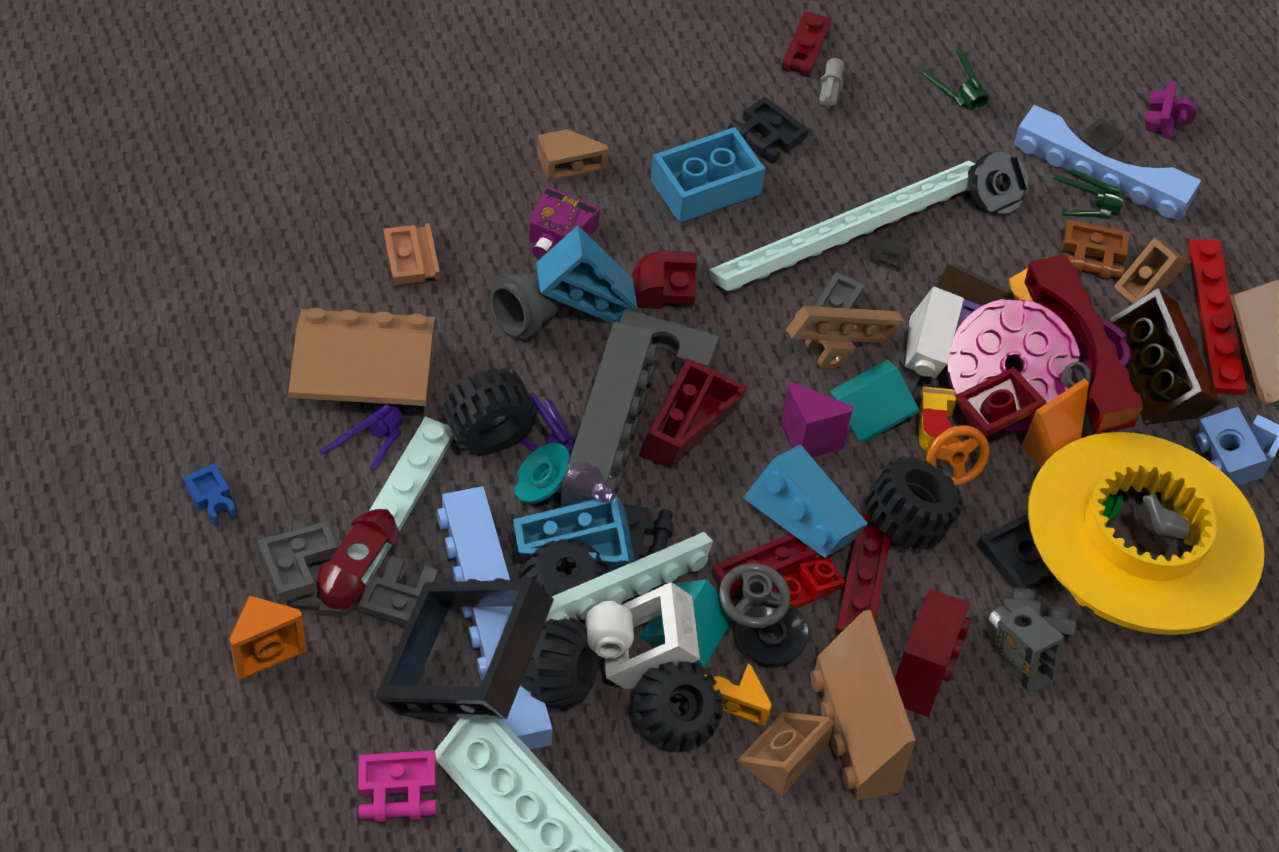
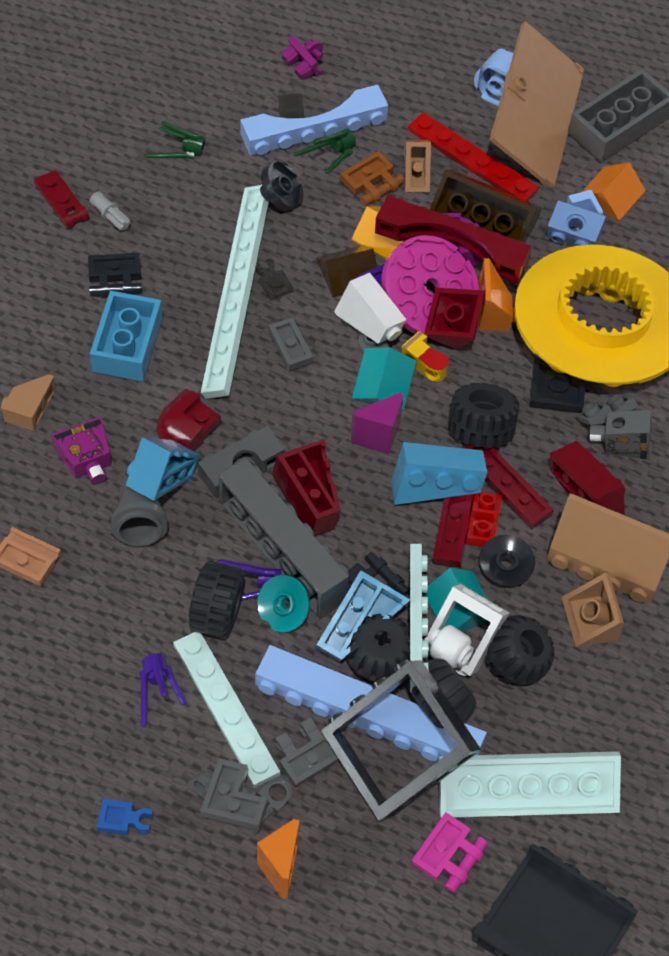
camera: 50 degrees left, 5 degrees up
medium nougat slope [288,308,435,406] -> none
dark red piece [316,509,400,610] -> none
clear purple animal [563,461,616,503] -> none
light orange slope [704,664,772,726] -> none
dark grey piece [719,563,791,628] -> none
medium nougat plate [786,306,904,369] -> none
orange piece [926,425,989,486] -> none
dark grey hinge [1061,362,1091,389] -> none
dark grey animal [1143,493,1190,541] -> none

